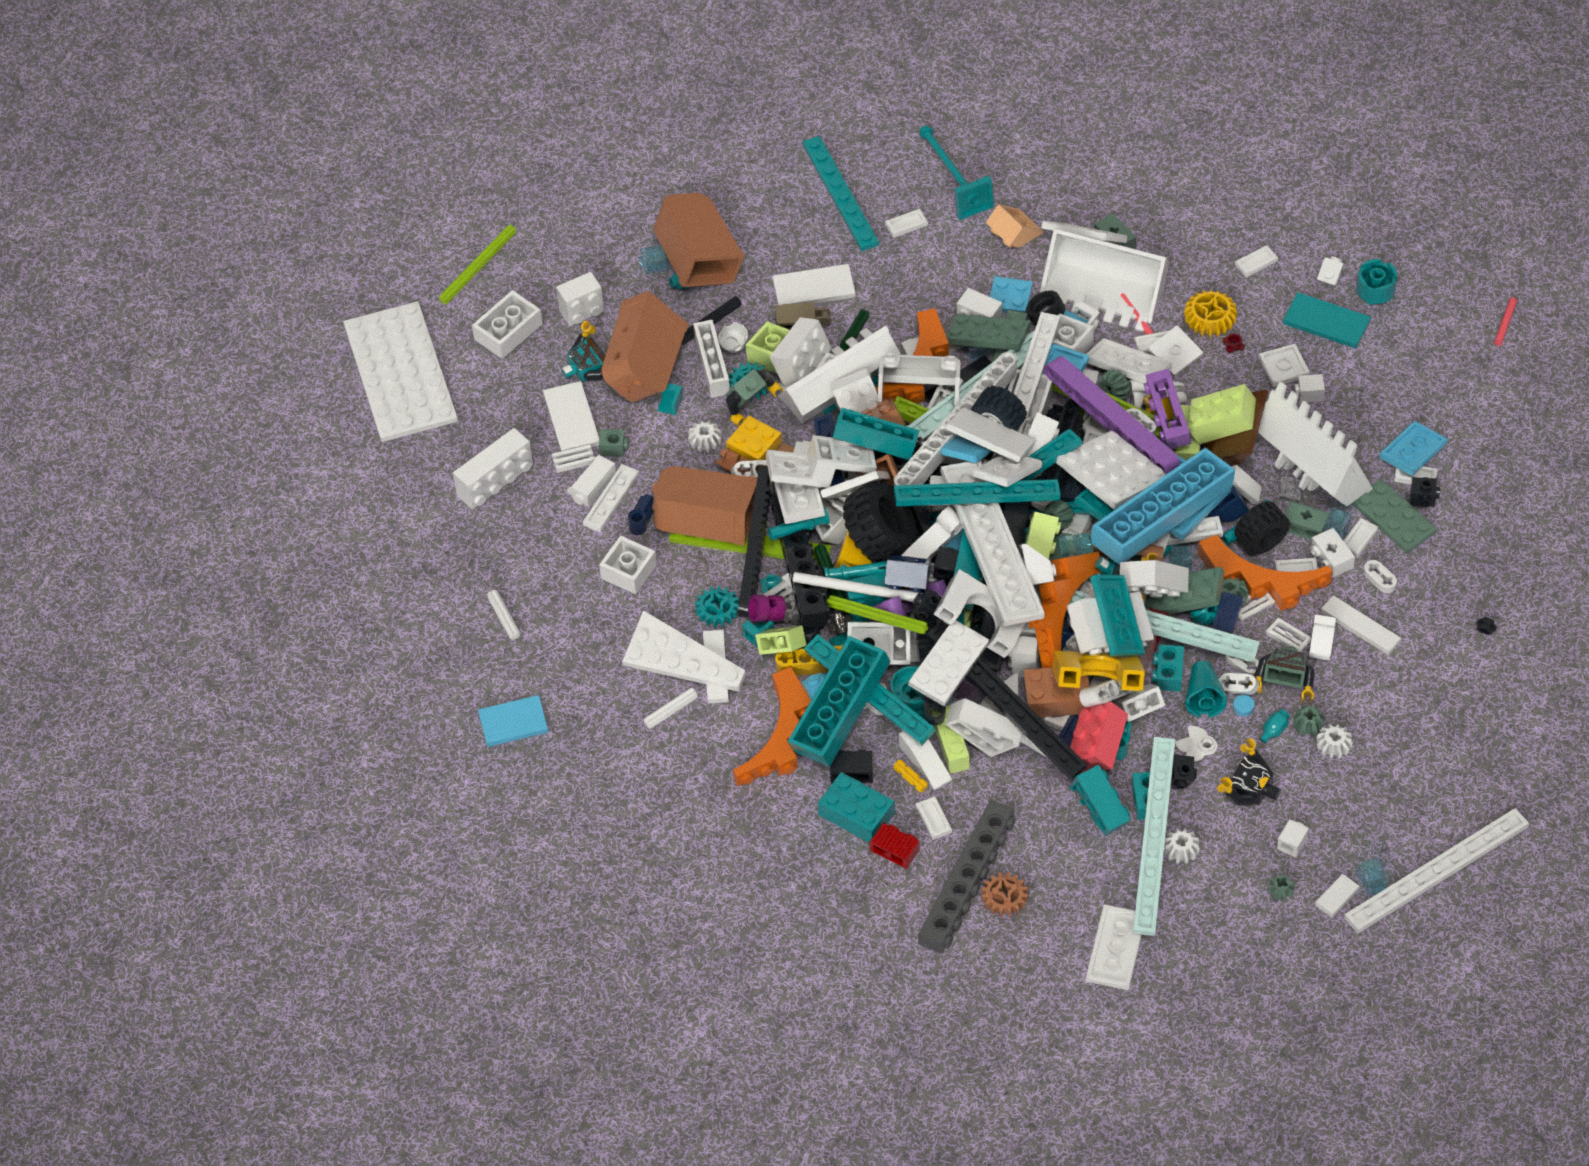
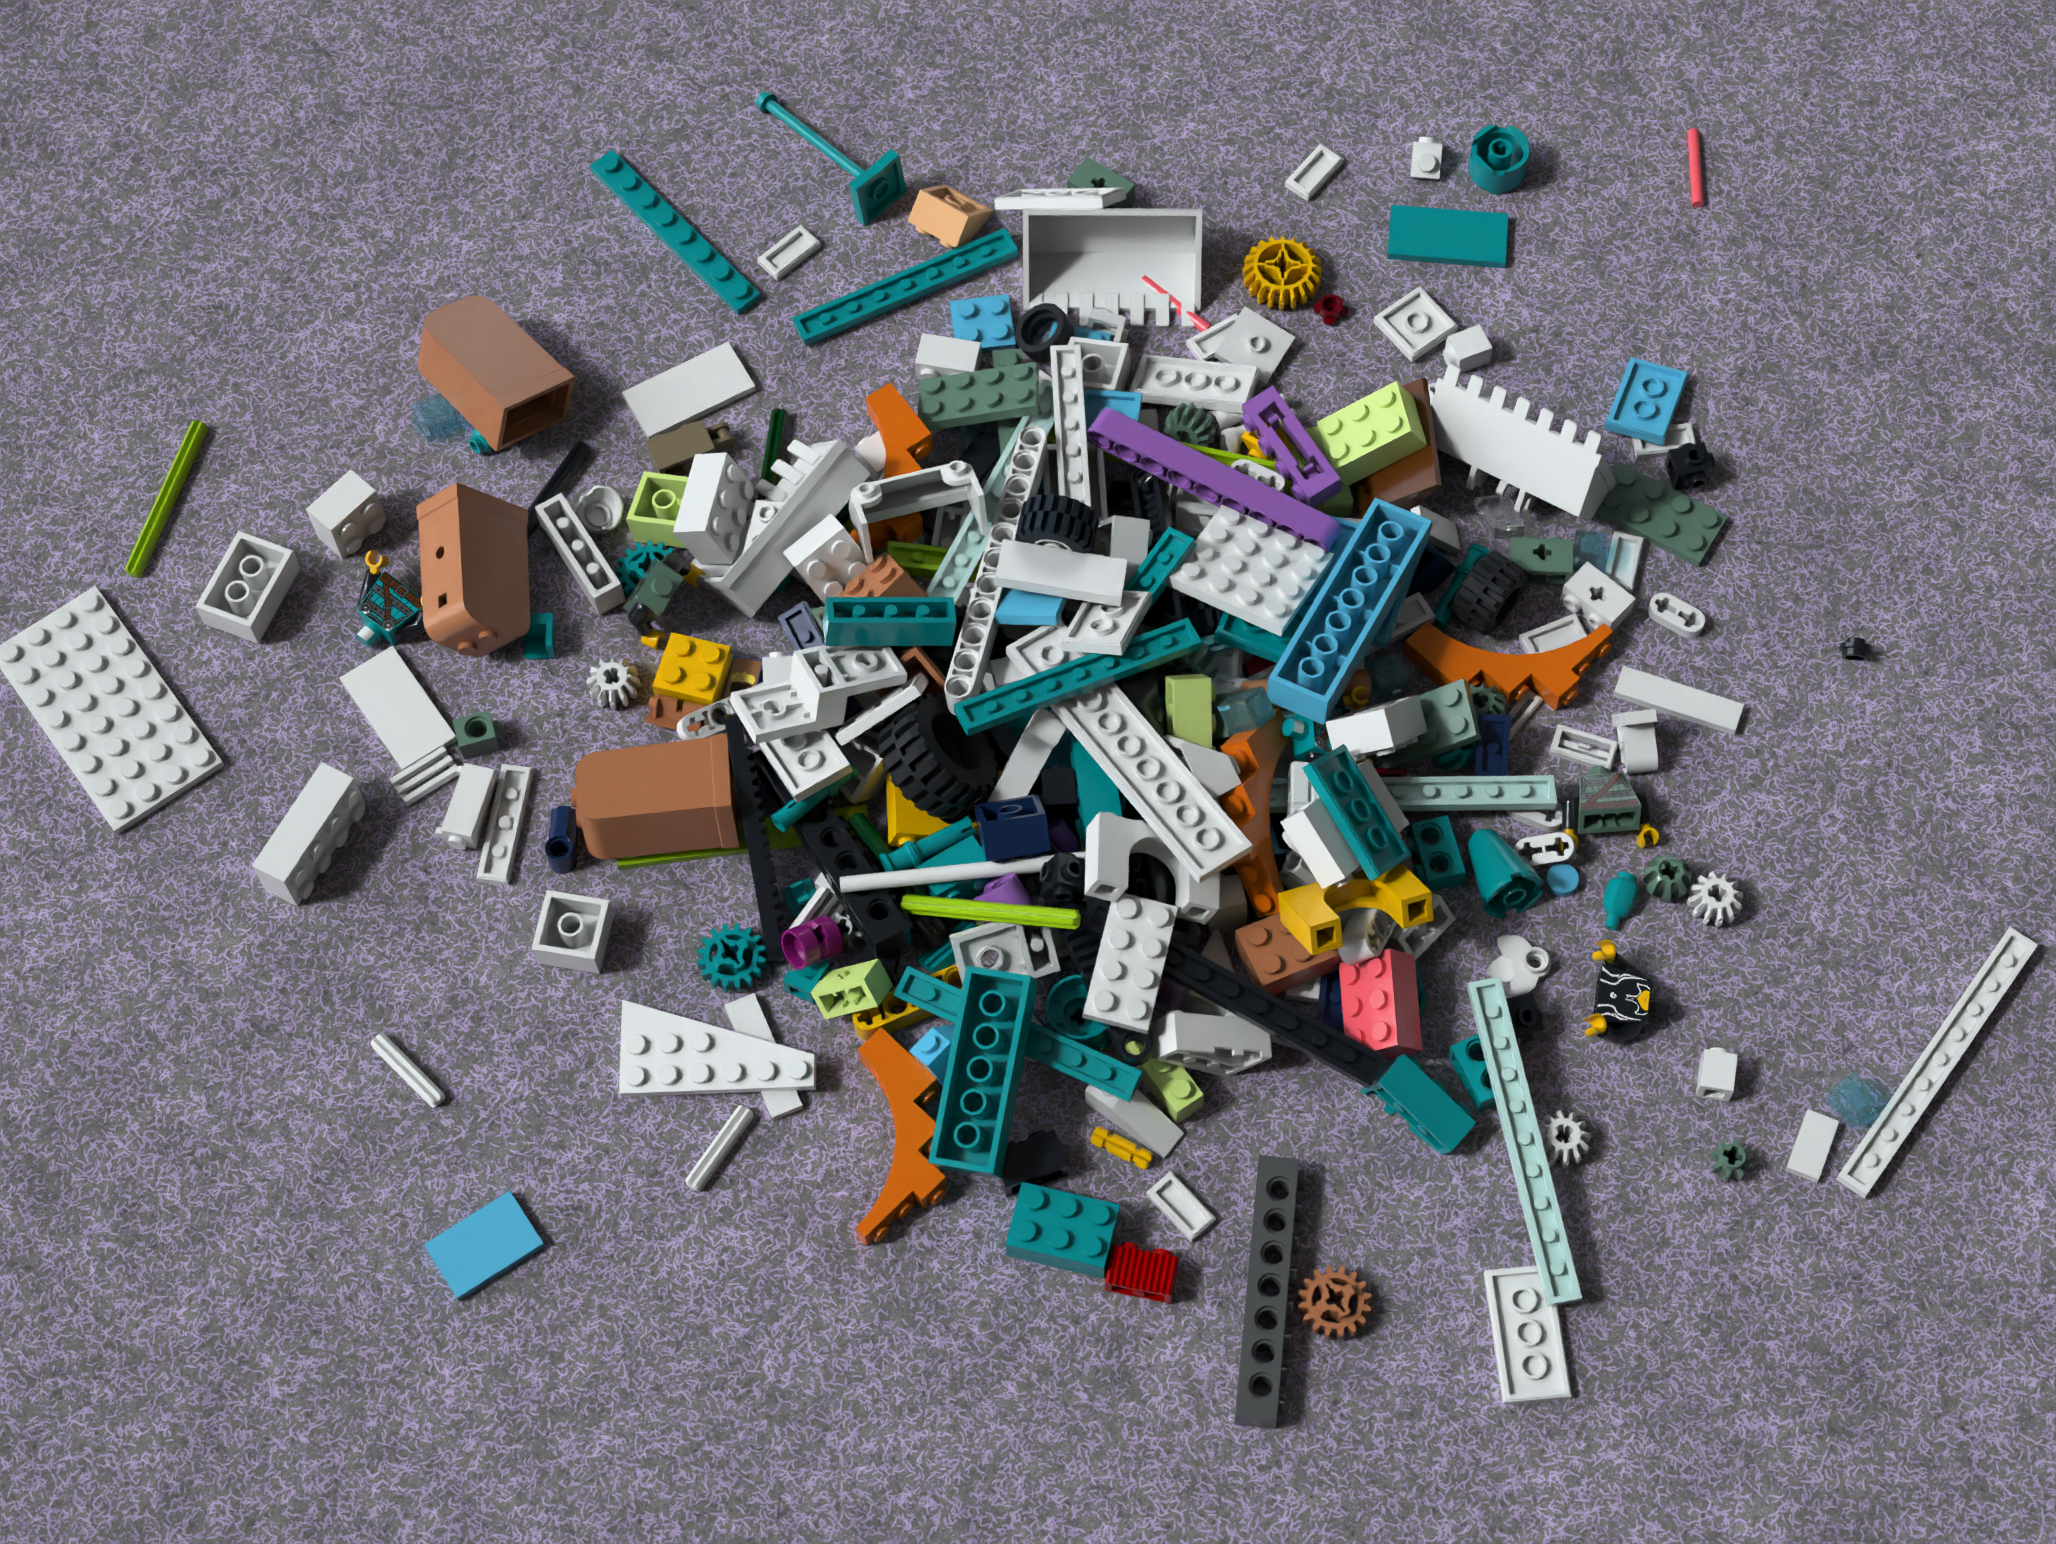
camera: 20 degrees left, 10 degrees up
none -> teal plate [792,228,1018,346]

